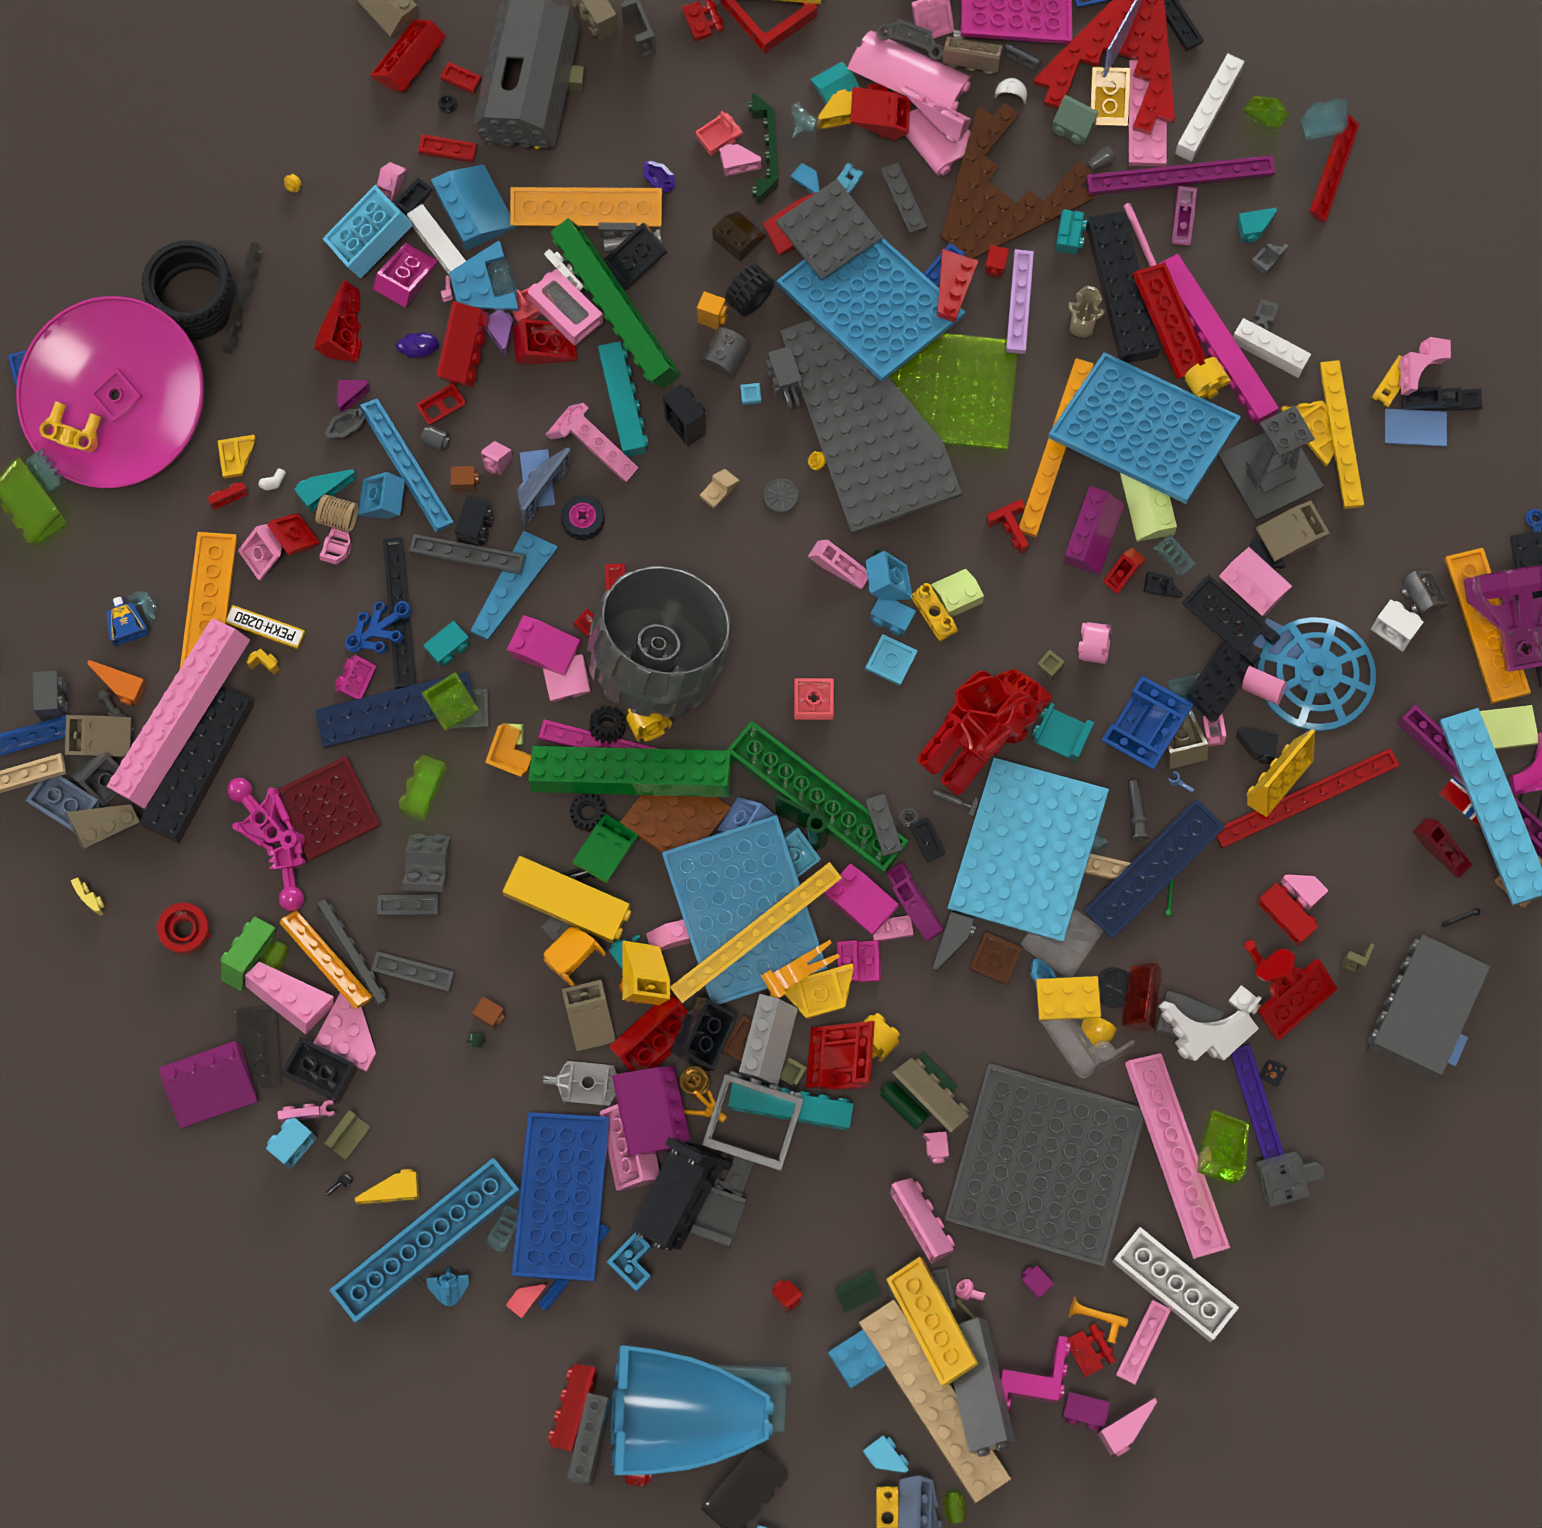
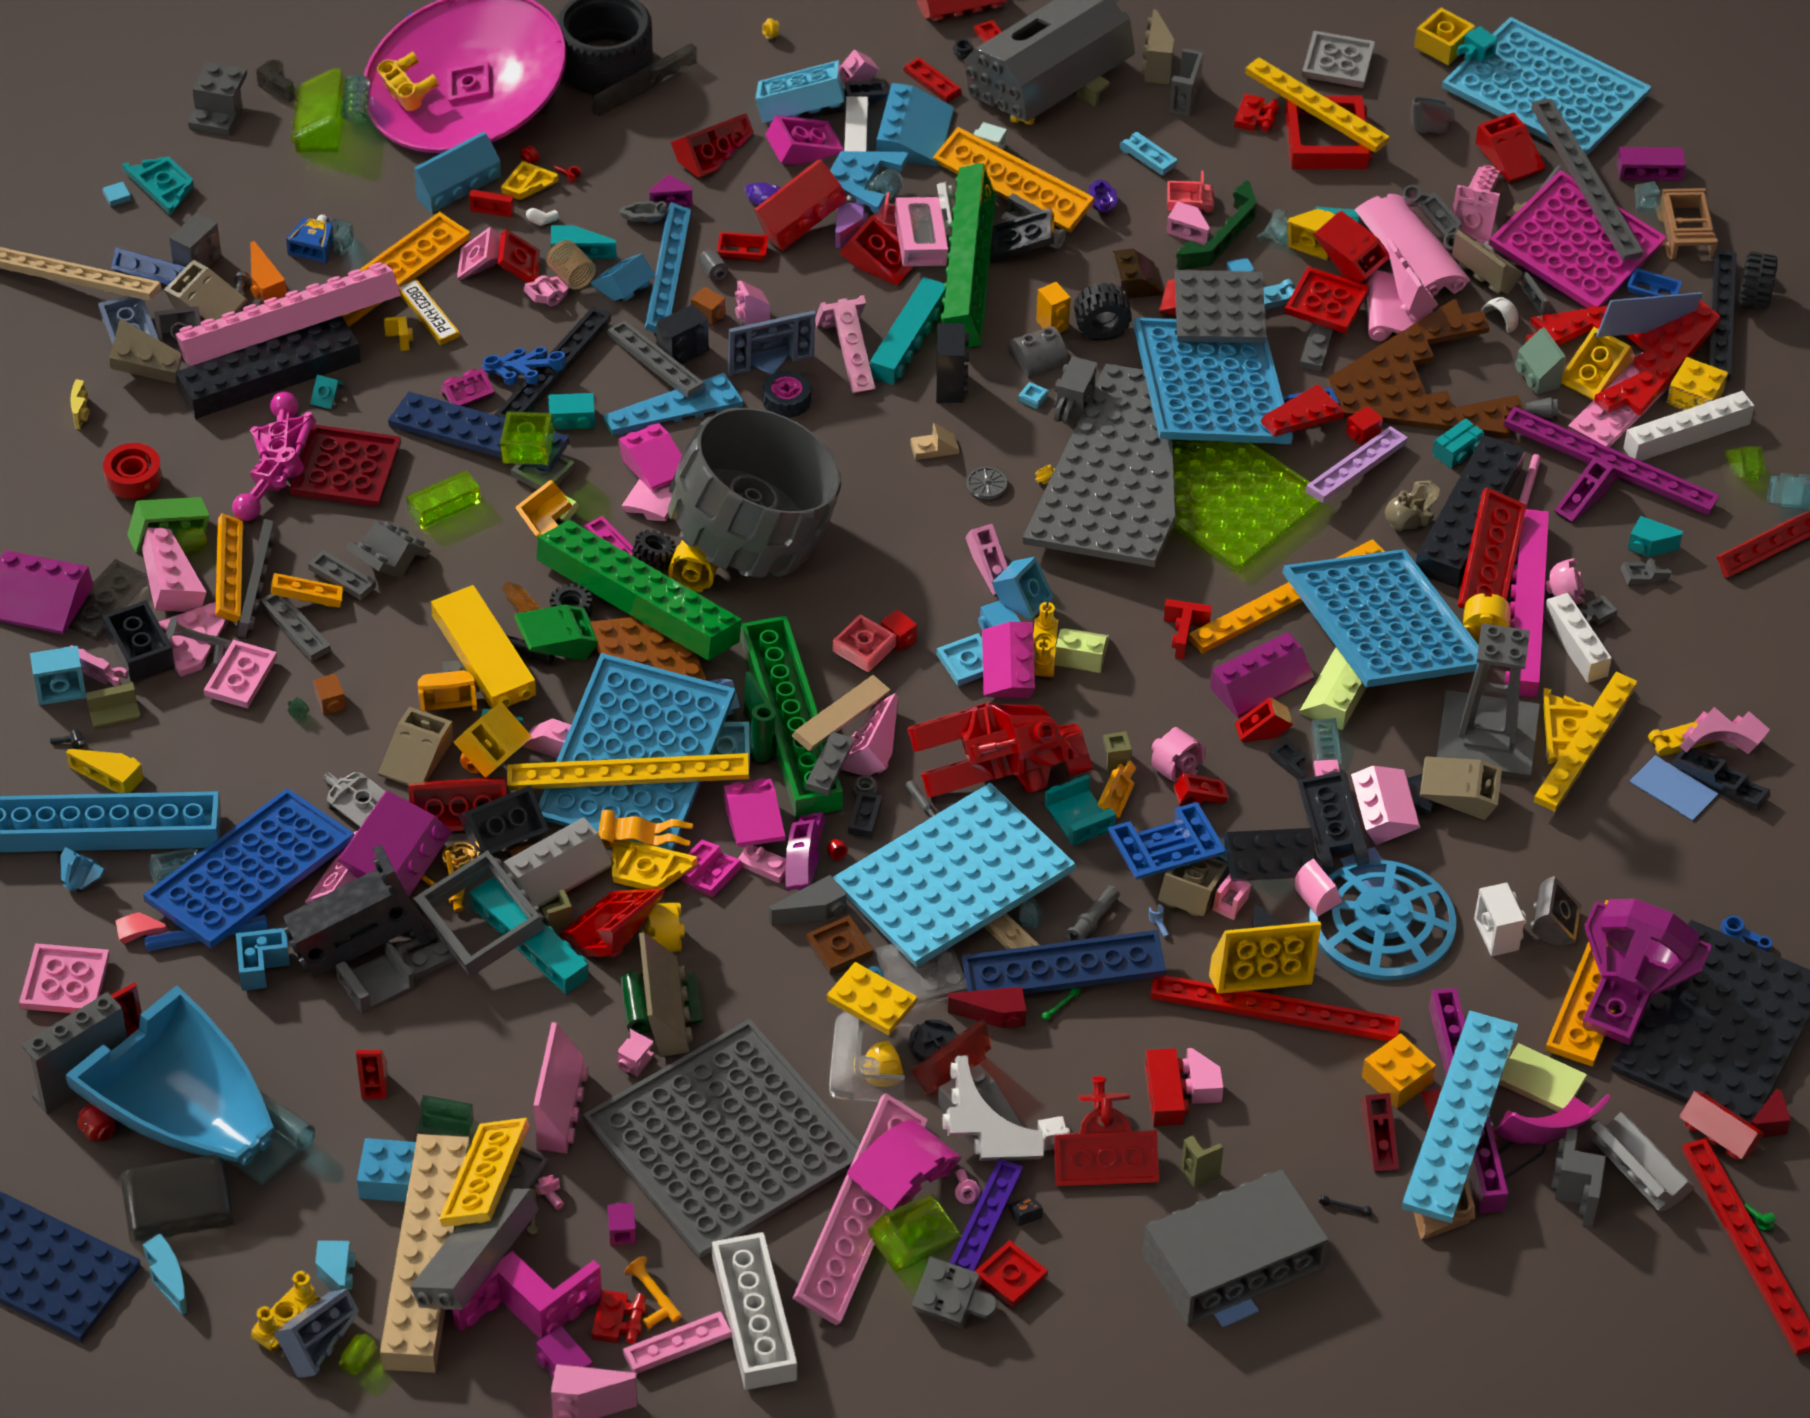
camera: 35 degrees right, 25 degrees down
none -> bright pink plate [19,943,110,1013]
none -> dark grey piece [166,616,232,668]
none -> bright pink plate [204,640,277,708]
none -> light orange plate [271,573,343,608]
none -> teal bracket [310,375,345,409]
none -> dark azure slope [414,131,501,213]
none -> clear orange plate [501,582,541,613]
none -> red plate [520,146,540,165]
none -> red hand [553,165,581,183]
none -> tan tile [792,675,890,751]
none -> red hinge [827,839,848,861]
none -> bright pink wedge [842,694,898,776]
none -> dark pink panel [847,1120,962,1214]
none -> red brick [881,609,917,652]
none -> dark red slope [947,987,1026,1028]
none -> bright pink plate [955,1169,981,1204]
none -> light aqua brick [973,122,1007,150]
none -> red plate [974,1240,1048,1308]
none -> dark pink slope [982,622,1035,699]
none -> light orange plate [1097,760,1136,819]
none -> medium azure plate [1120,132,1178,176]
none -> red plate [1174,773,1229,807]
none -> red plate [1284,267,1369,334]
none -> bright pink plate [1313,760,1340,776]
none -> light orange brick [1362,1034,1436,1109]
none -> bright pink cylinder [1546,558,1585,605]
none -> yellow brick [1666,357,1728,410]

